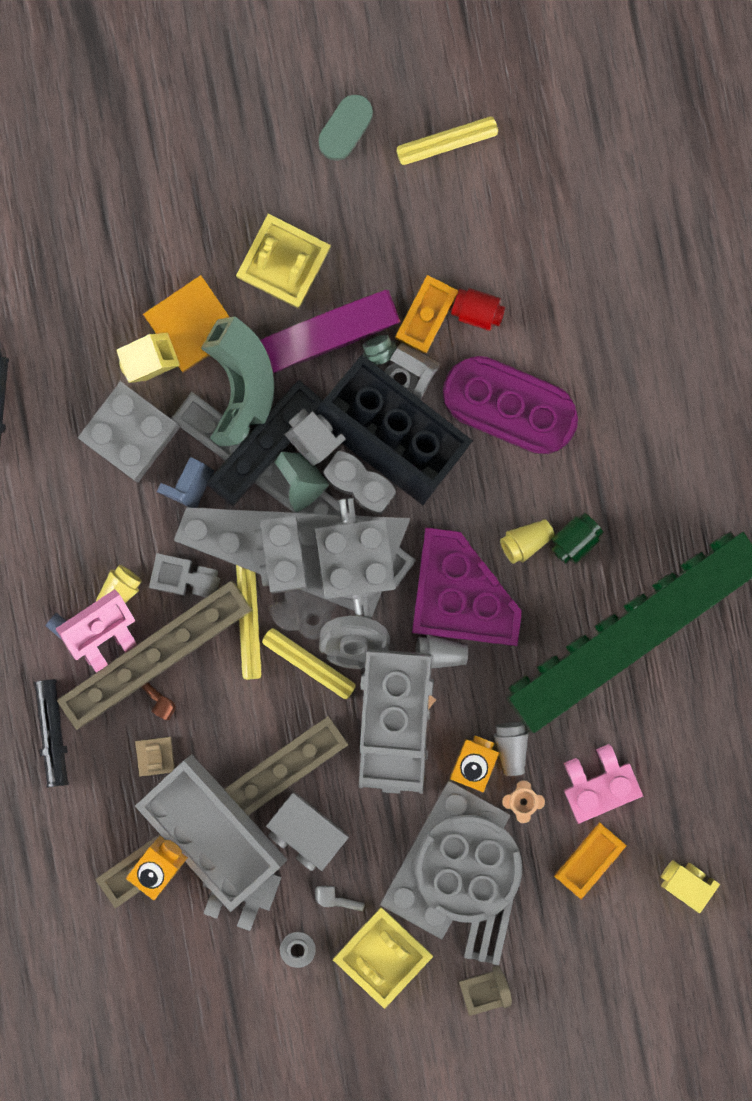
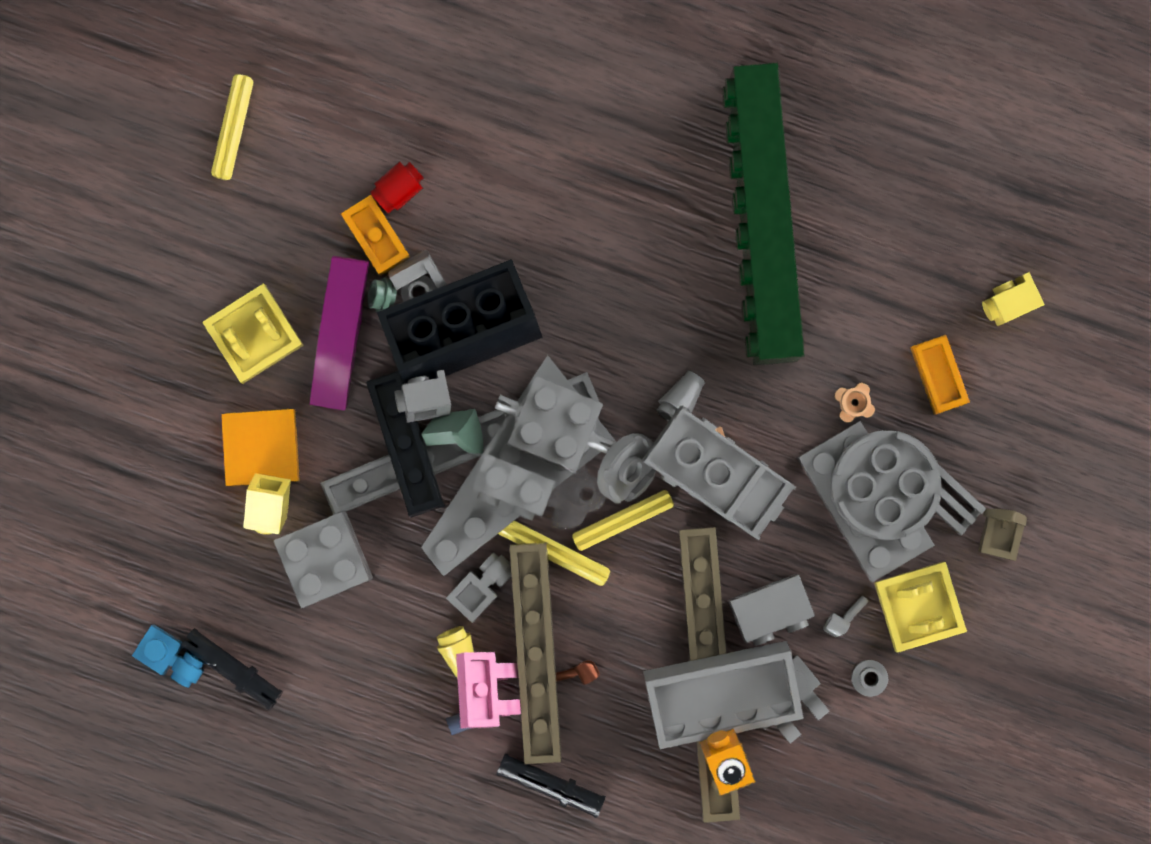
camera: 55 degrees left, 0 degrees up
tan tile [135,737,175,777] -> none
sand blue tile [157,457,215,508] -> none
sand green arch [201,316,274,447] -> none
sand green tile [319,95,373,161] -> none
light grey brick [323,451,396,515] -> none
magenta plate [412,528,522,646] -> none
magenta tile [443,356,578,454] -> none
light orange brick [450,735,499,793] -> none
light grey cone [493,722,529,776] -> none
light yellow cone [500,519,555,564] -> none
dark green brick [551,513,604,565] -> none
bright pink plate [563,744,643,824] -> none

